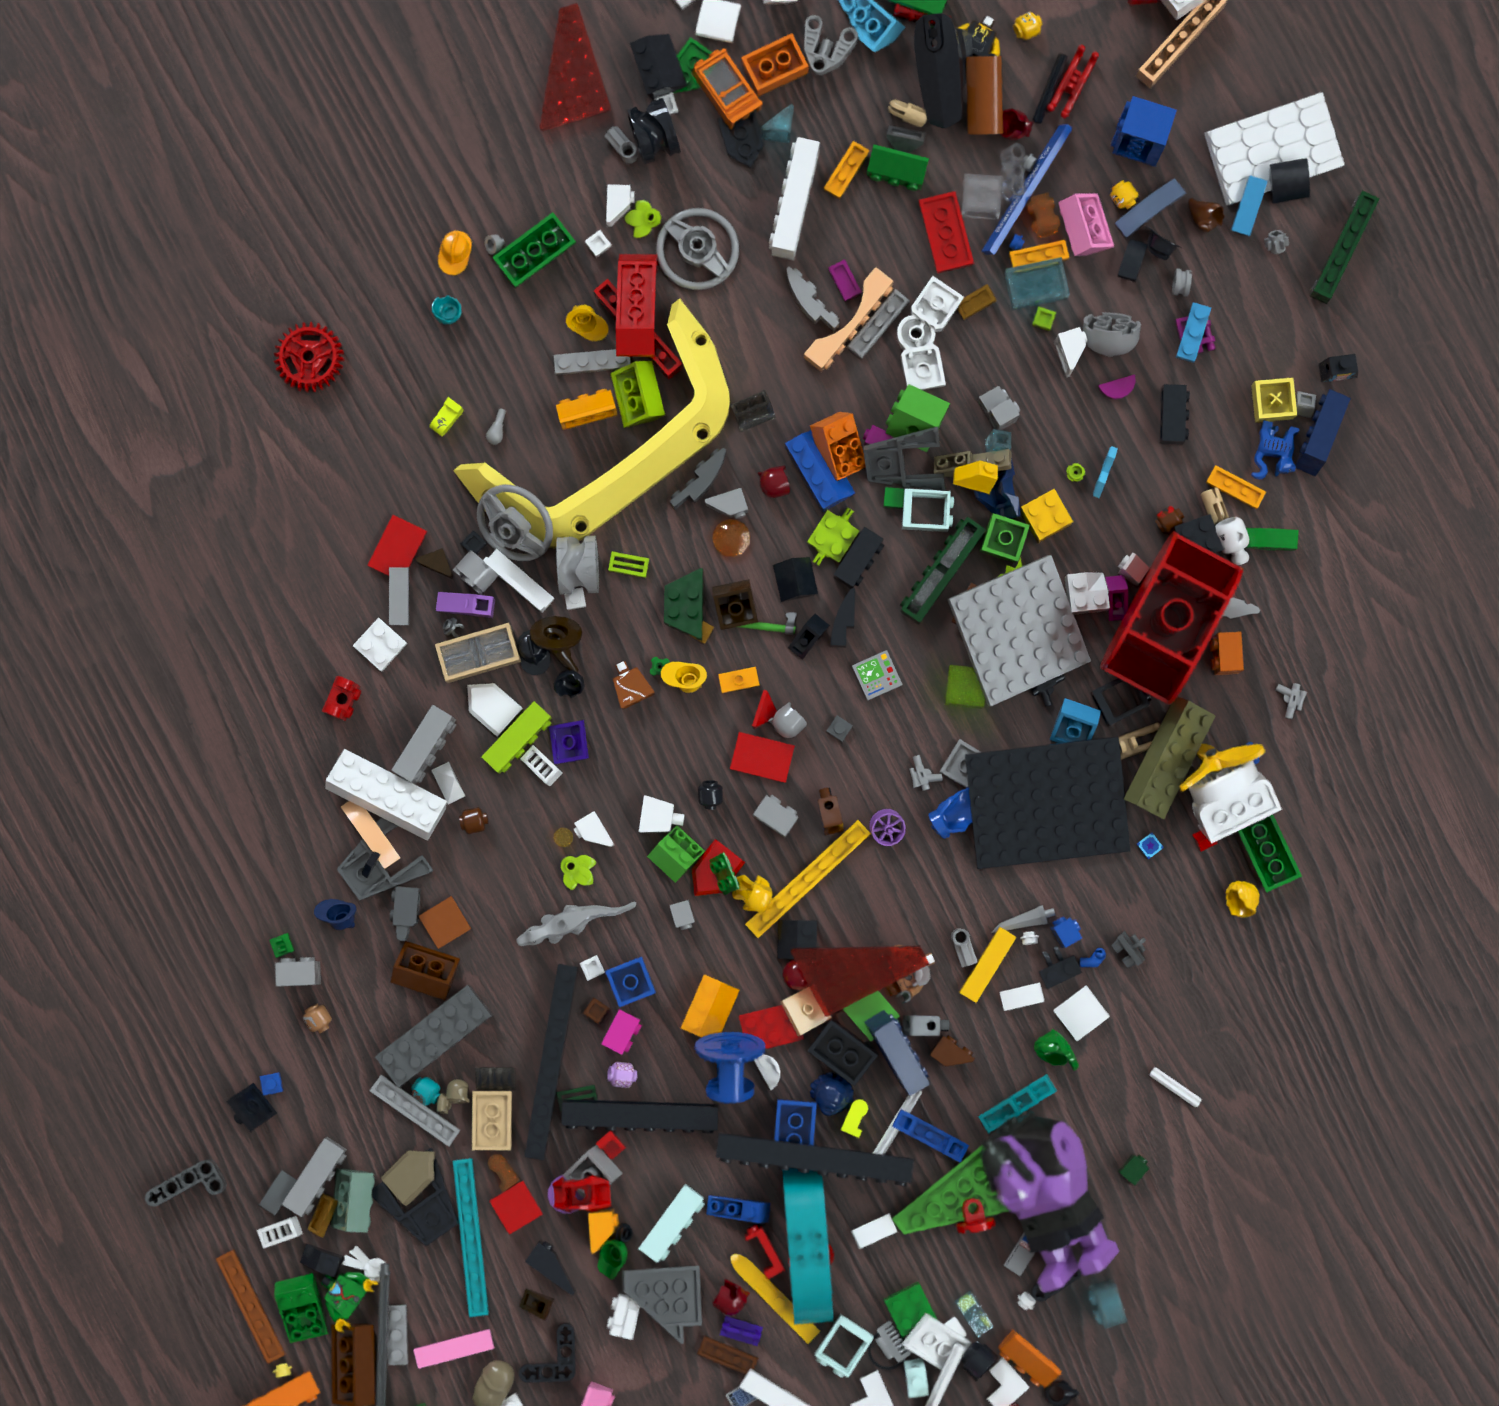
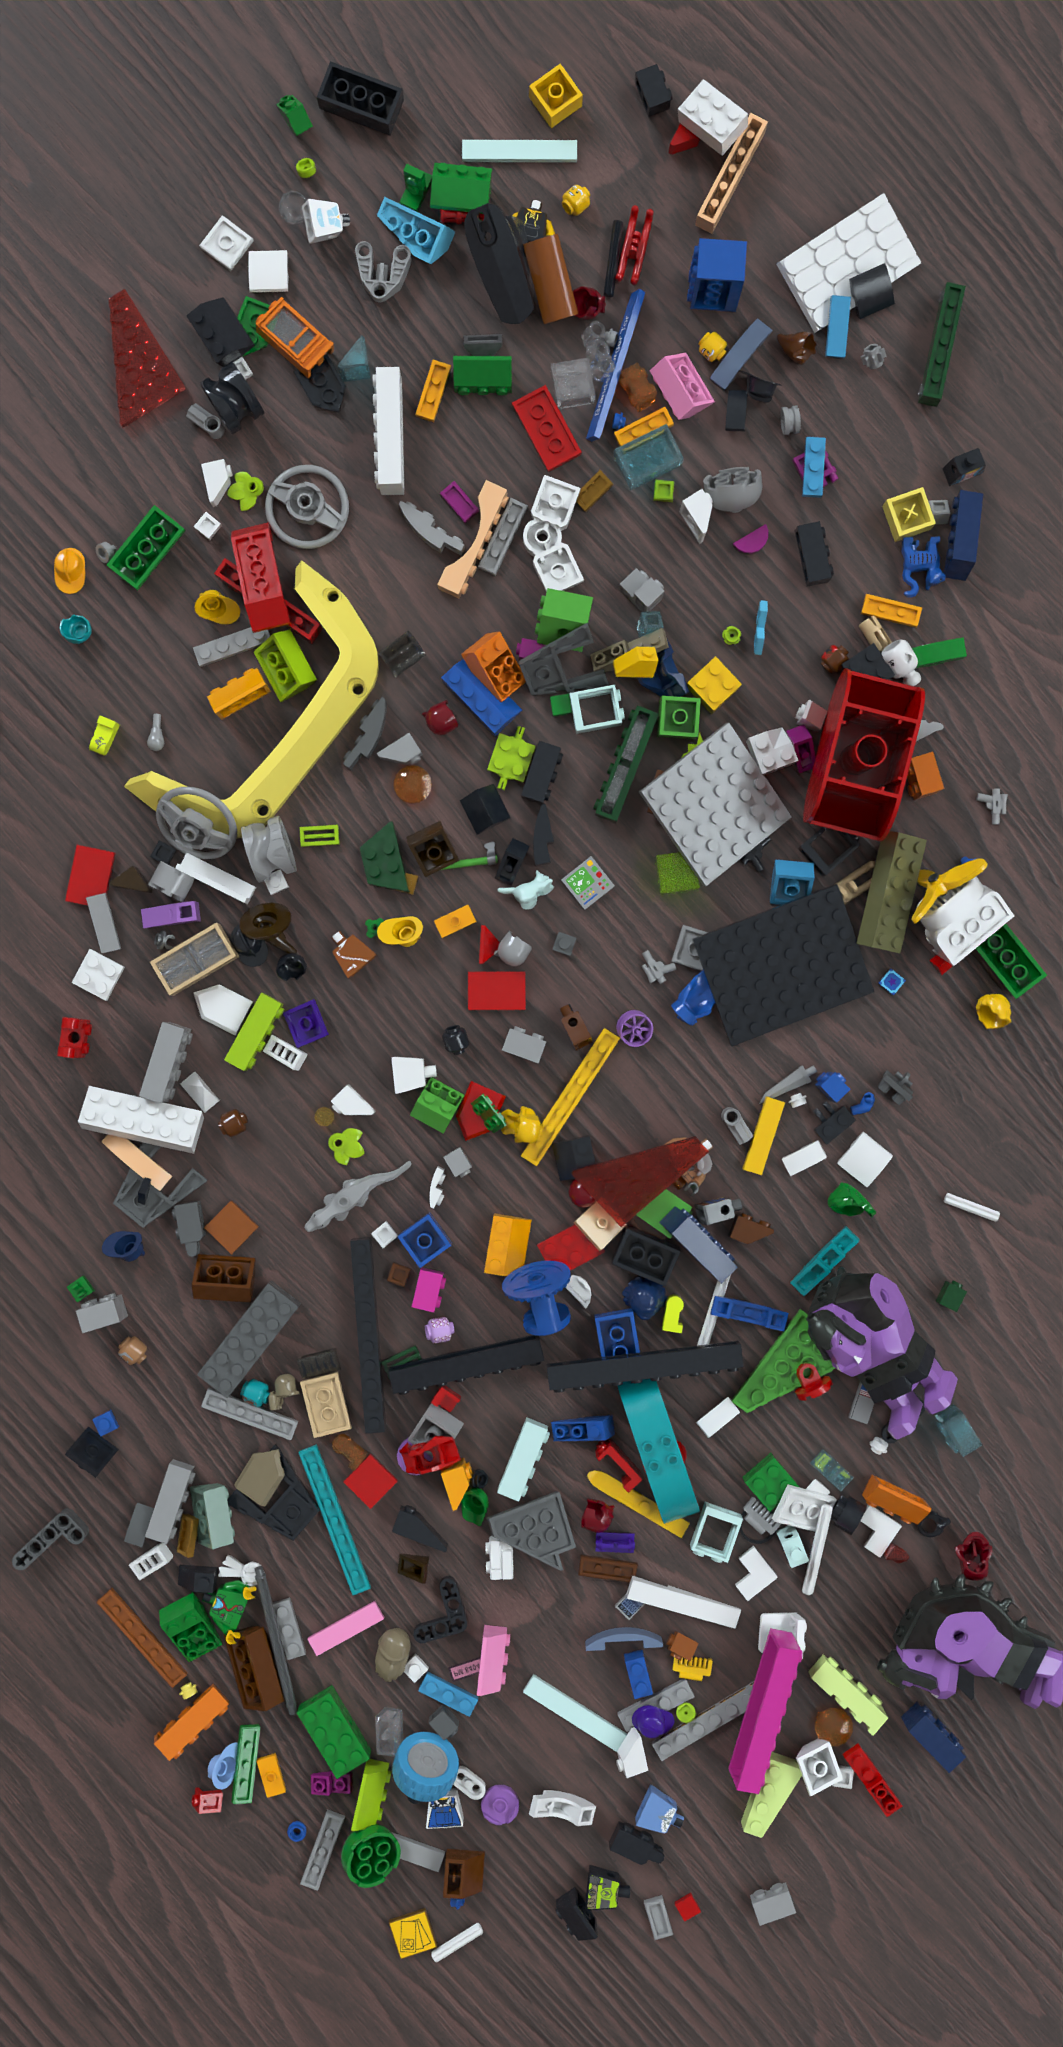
camera: 15 degrees left, 5 degrees up
orange brick [741,33,809,97] -> none
tan arm [888,100,927,127] -> none
none -> white slope [430,1166,446,1209]
none -> light aqua animal [498,870,554,909]

